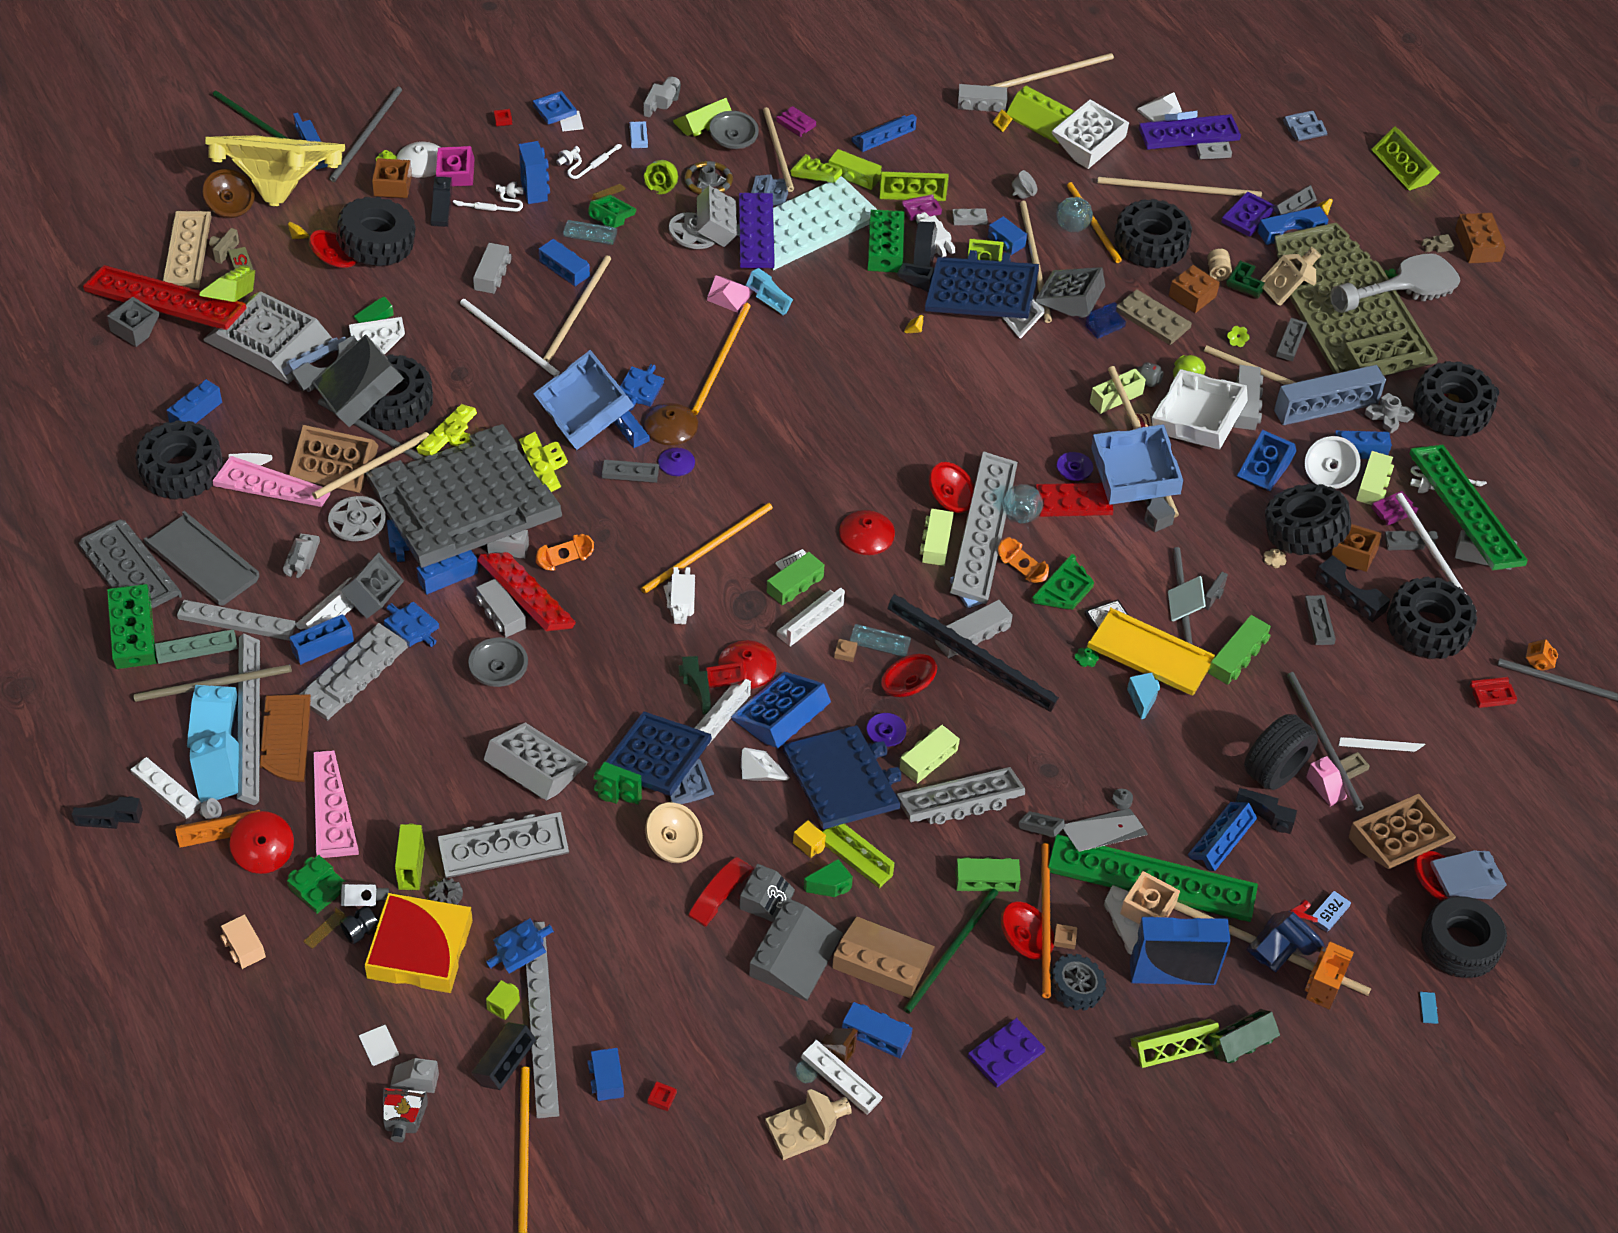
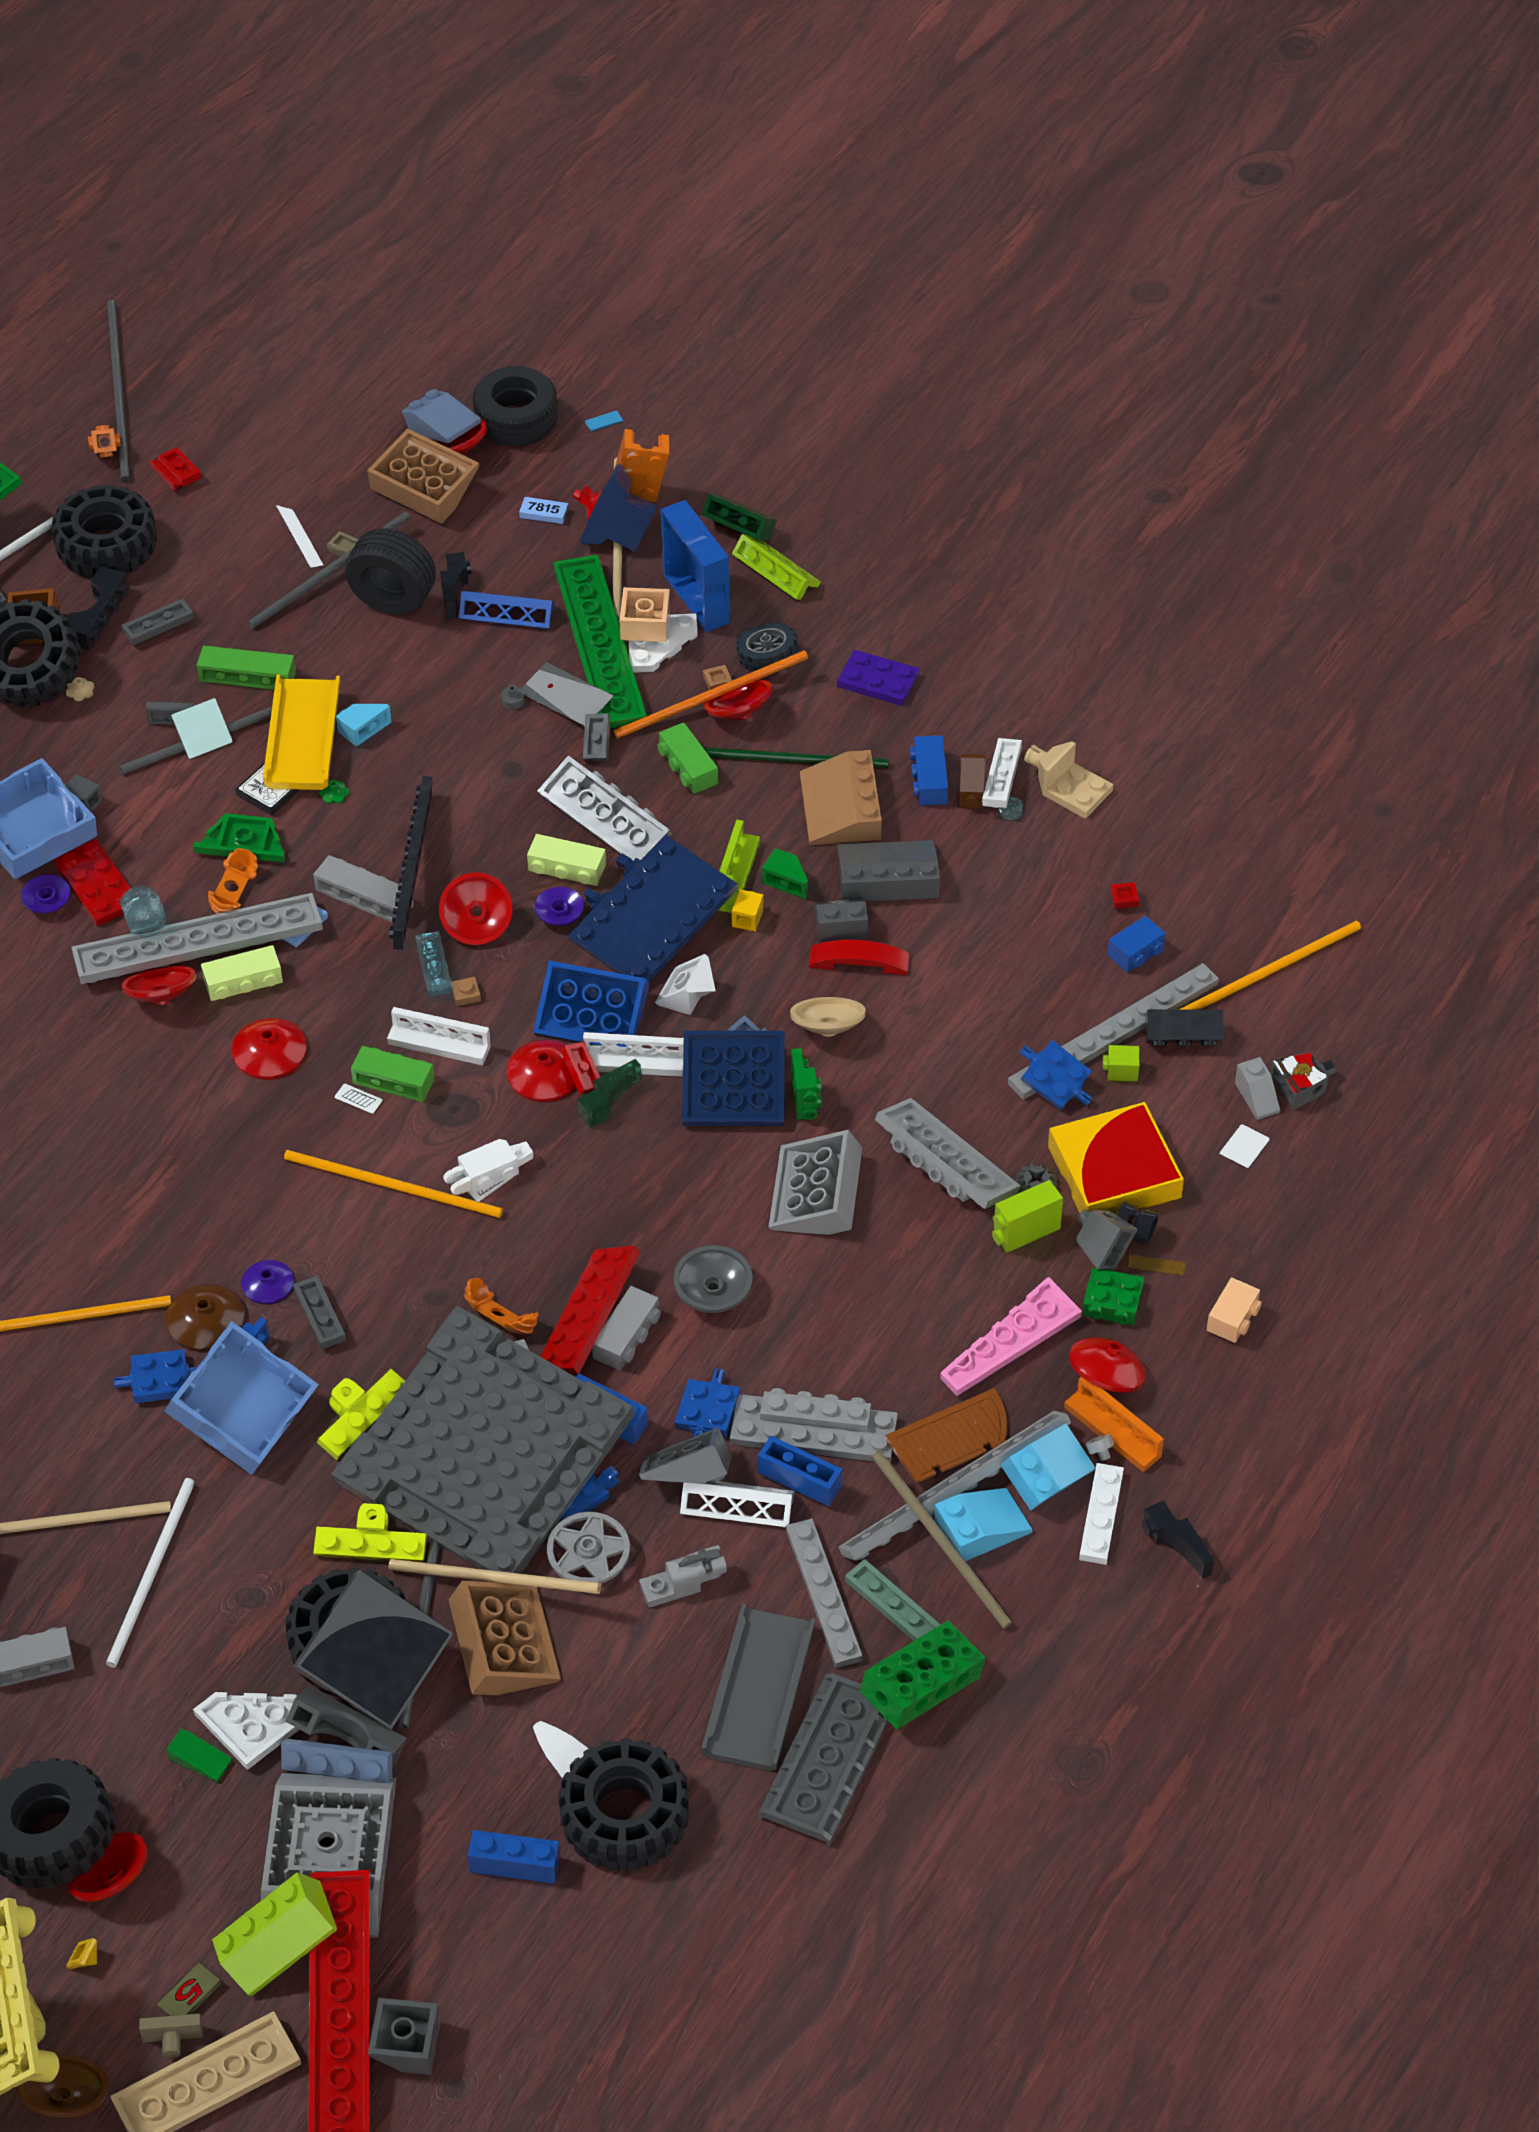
camera: 115 degrees left, 0 degrees up
bright pink wing [213,456,330,507] -> none

